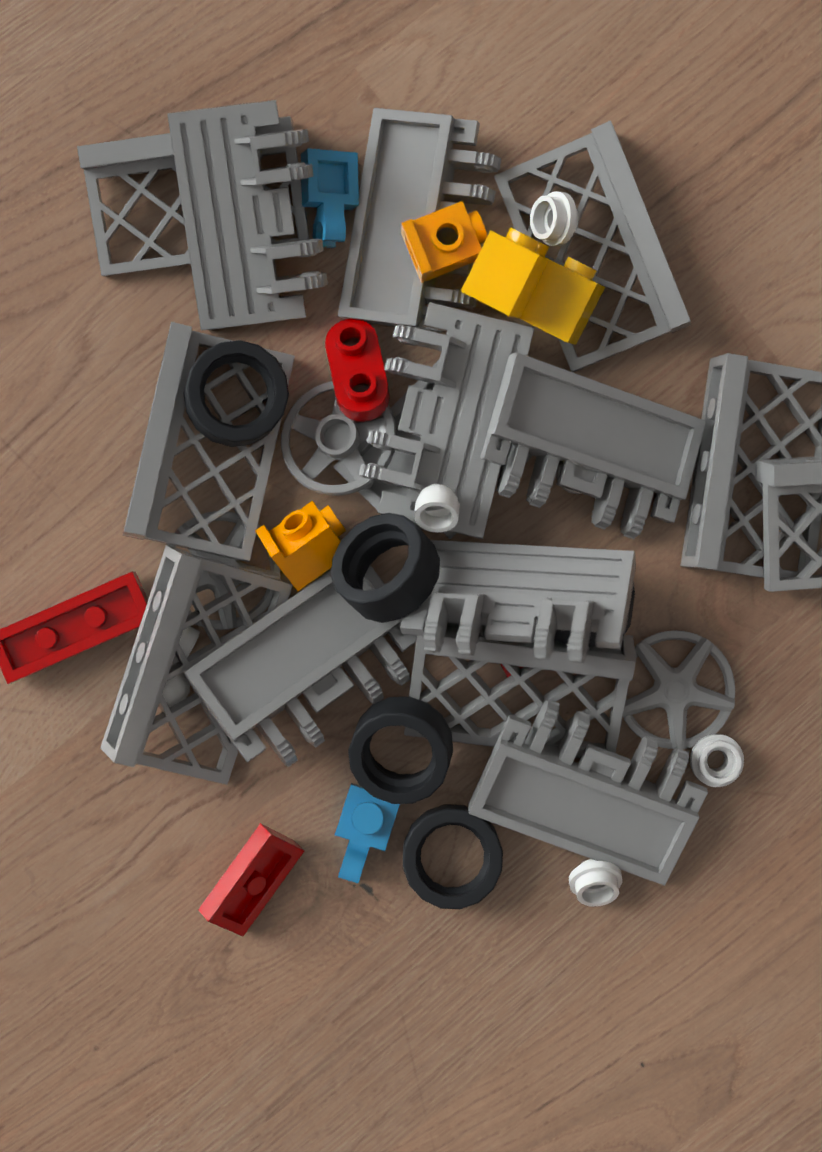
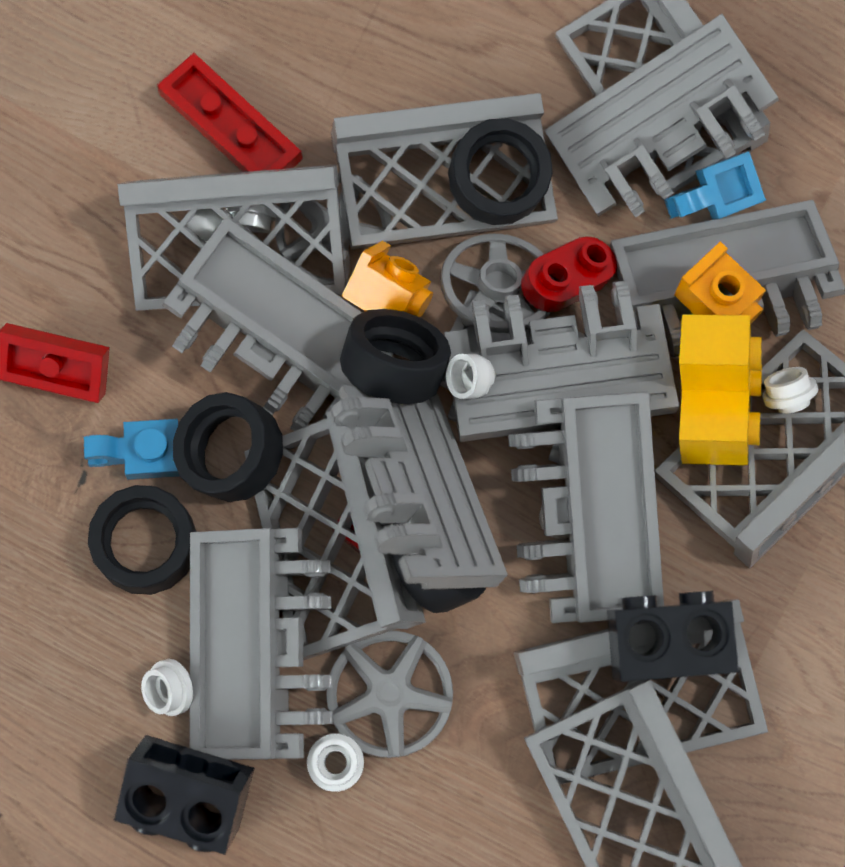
camera: 65 degrees right, 15 degrees down
none -> black brick [114,735,254,855]
none -> black brick [607,591,739,682]

